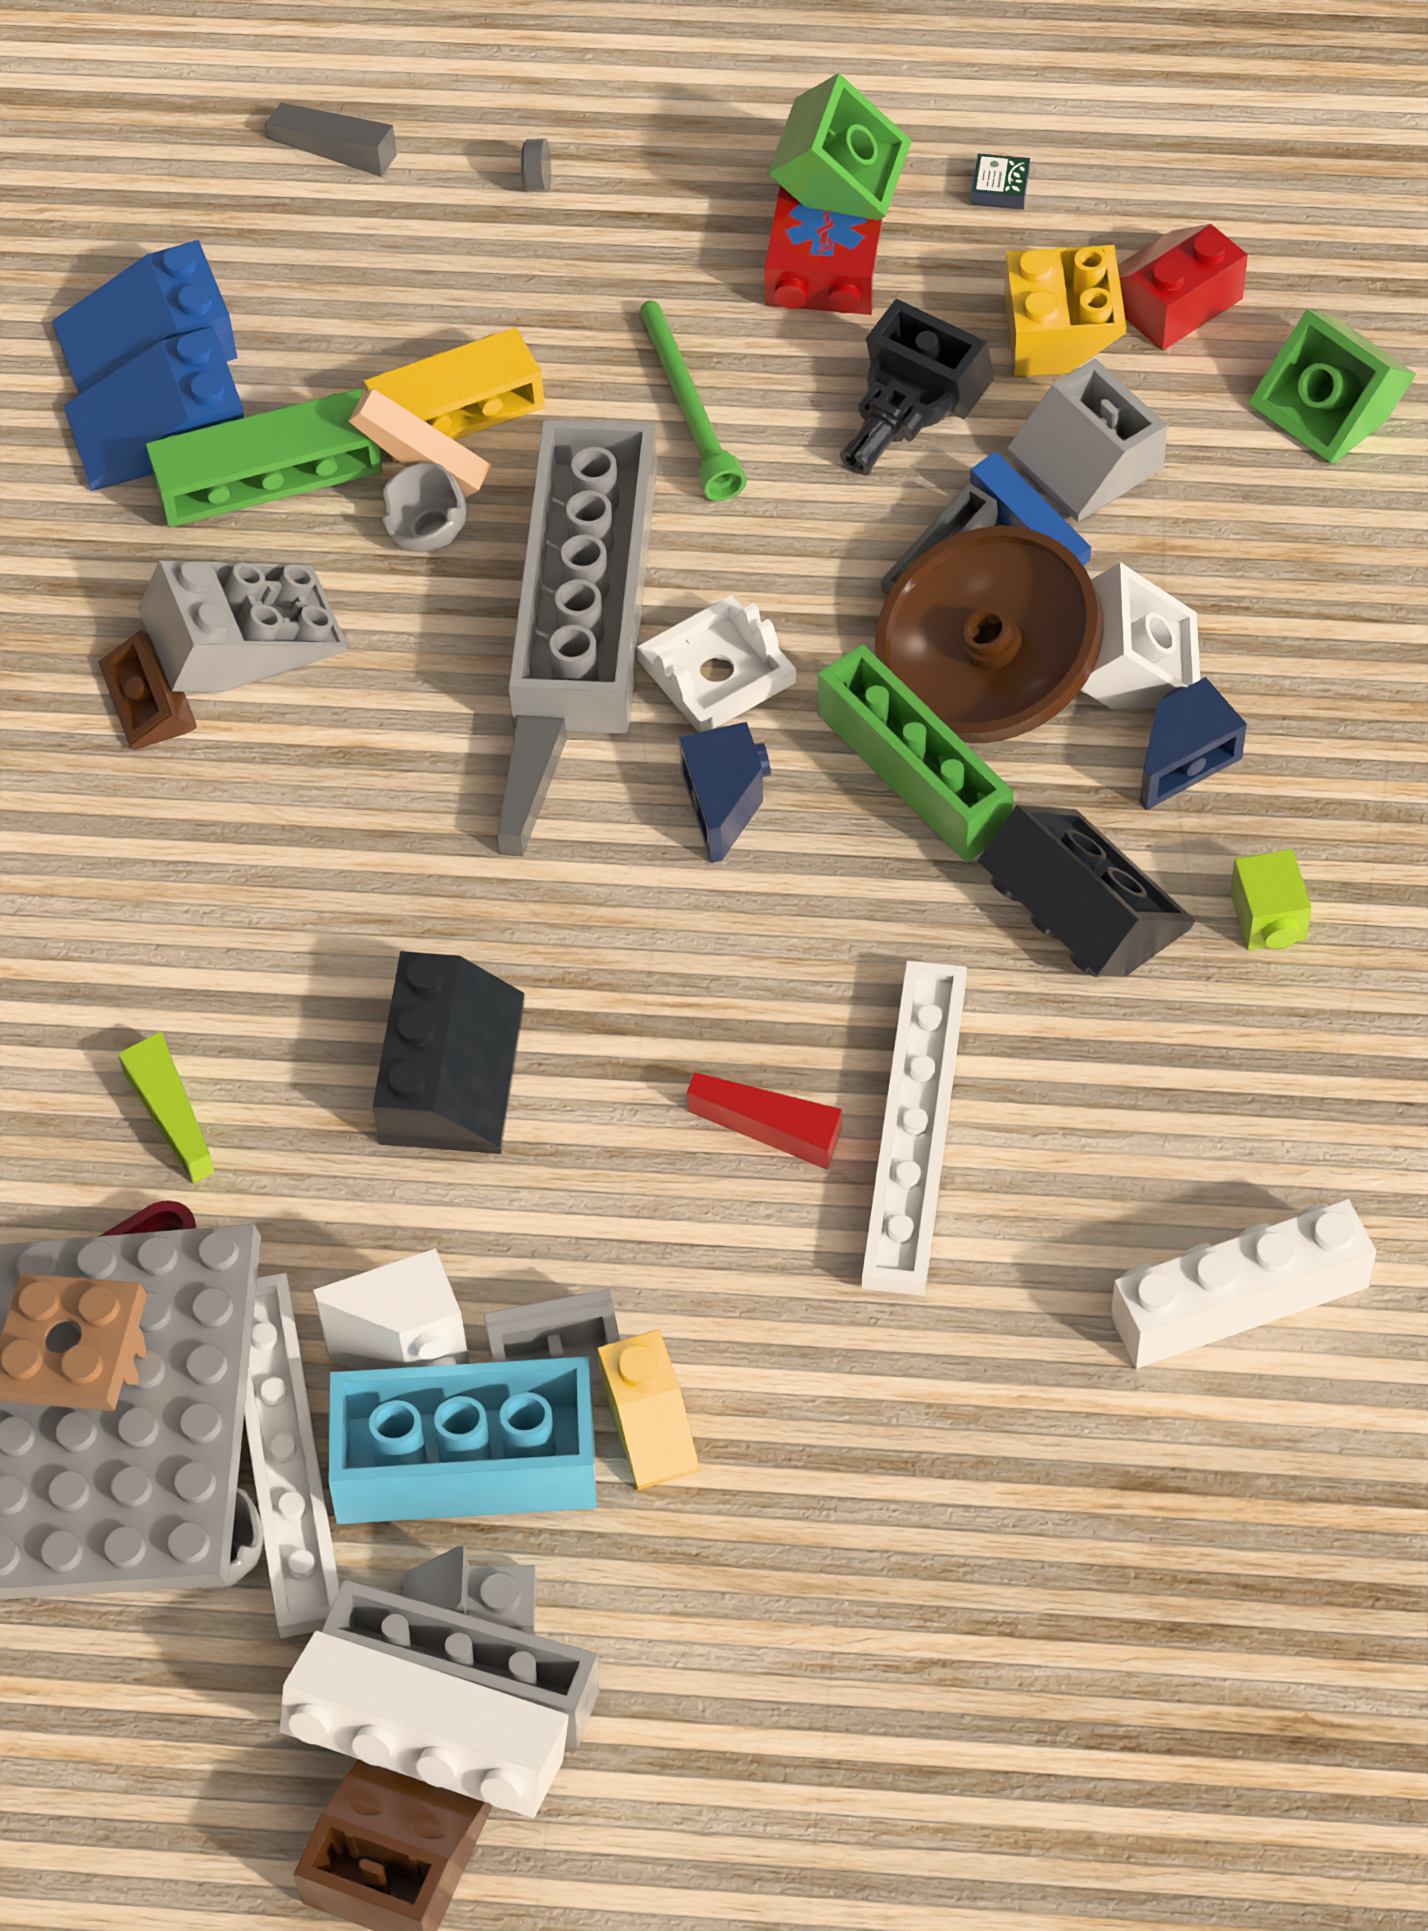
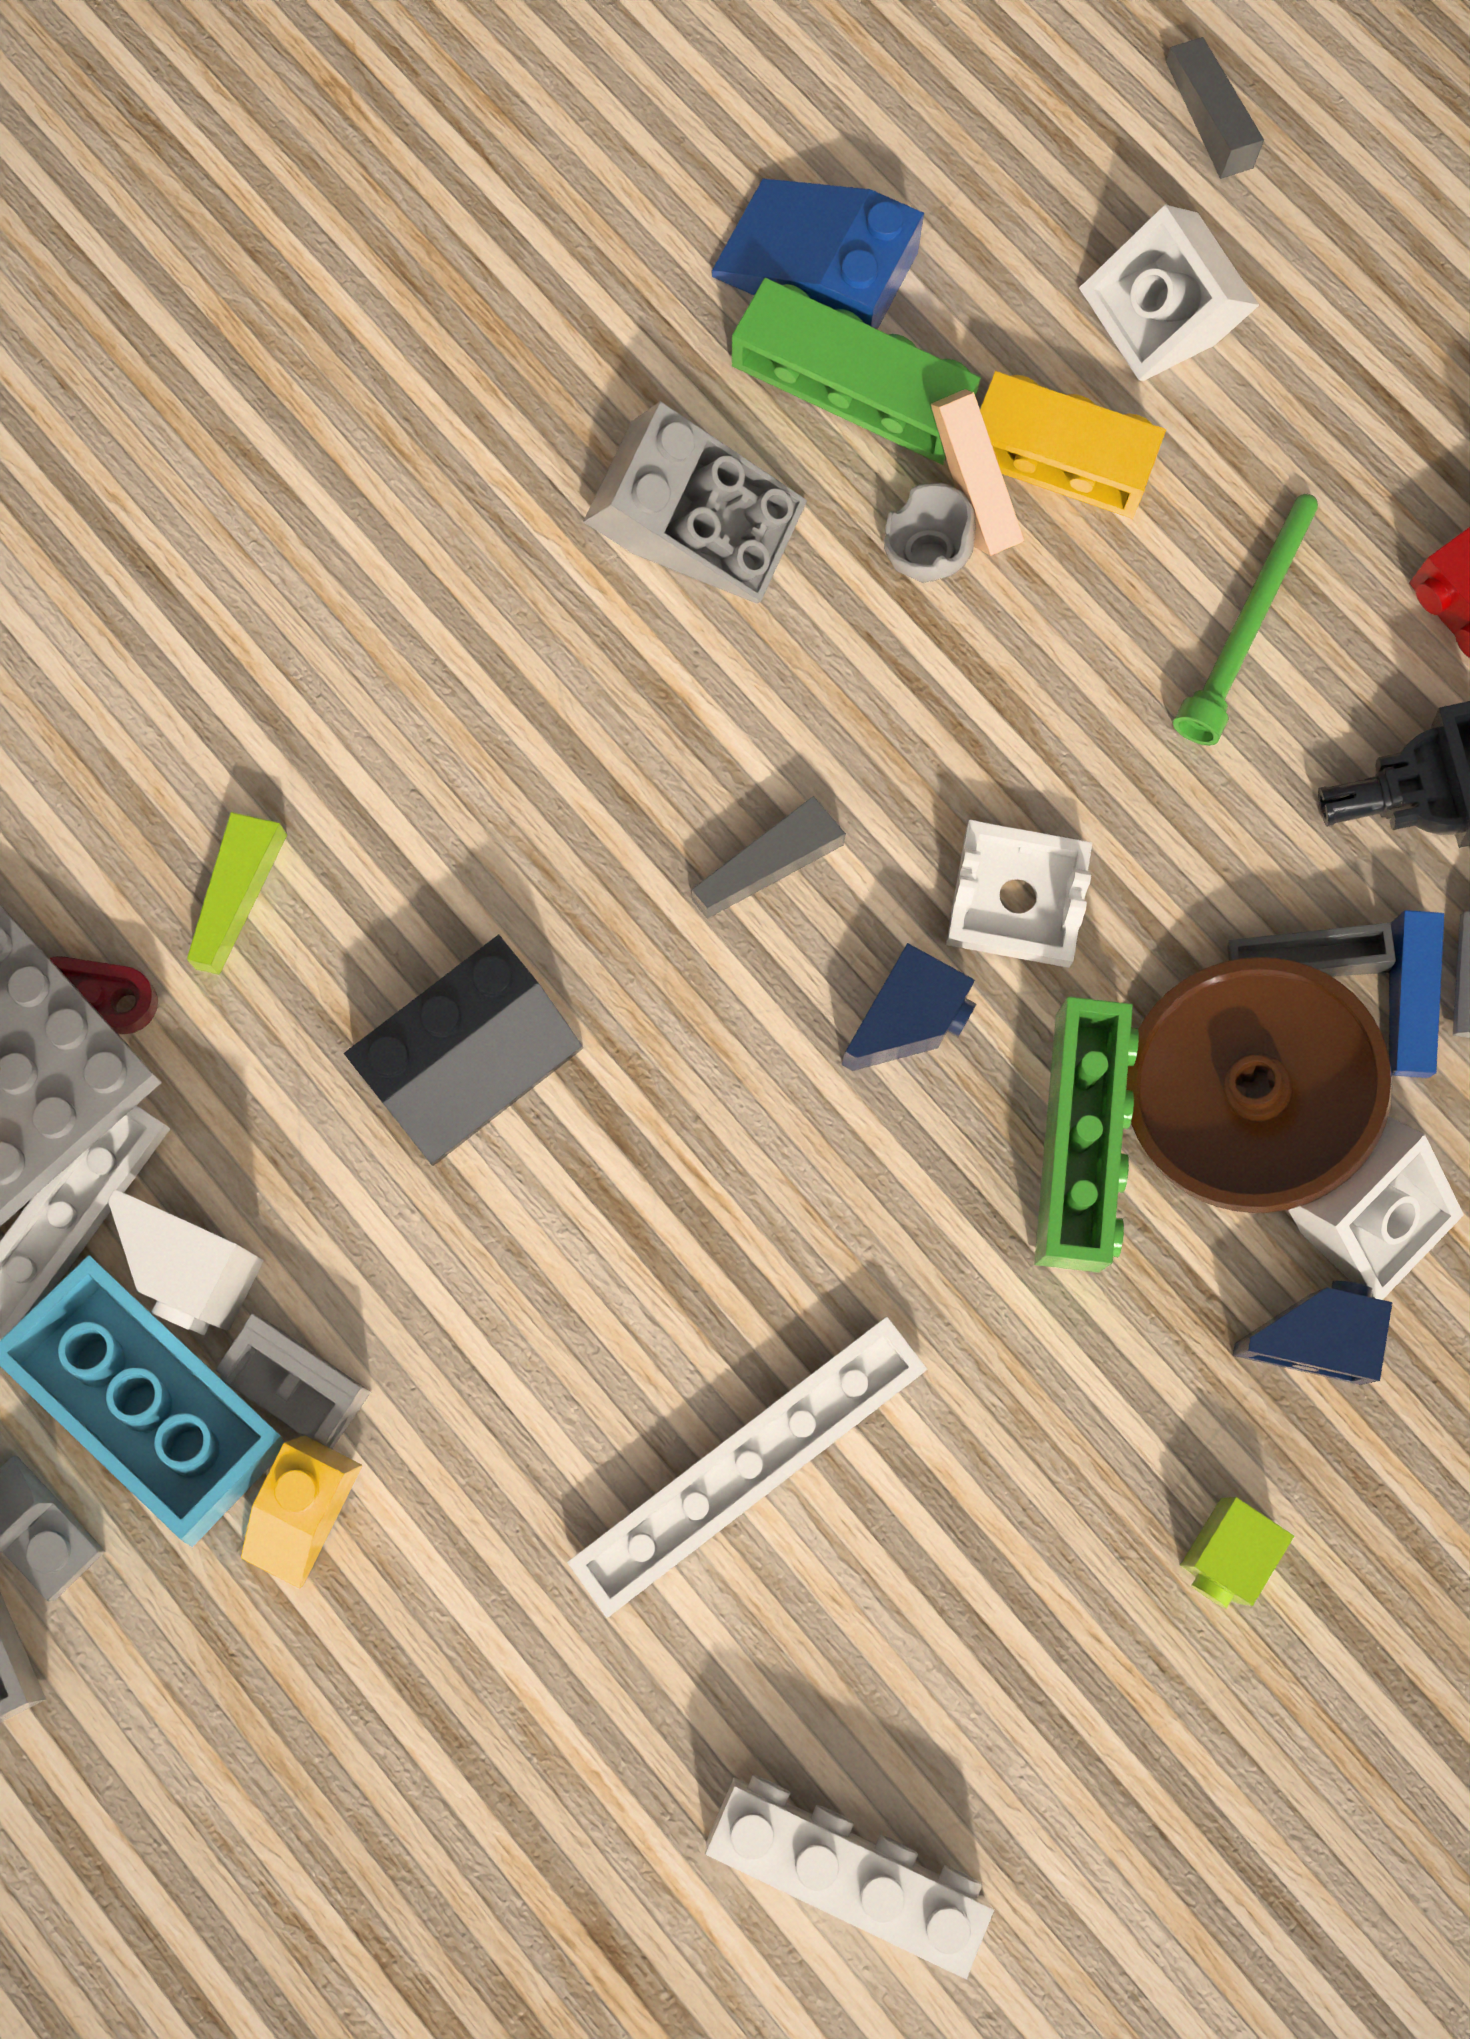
camera: 40 degrees right, 20 degrees up
blue slope [52,240,237,395] -> none
reddish brown slope [98,629,197,750] -> none
light grey brick [509,419,657,734] -> none
dark grey tile [521,138,551,192] -> none
red piece [687,1072,842,1170] -> none
black slope [977,805,1196,977] -> none
none -> white slope [1079,205,1259,381]

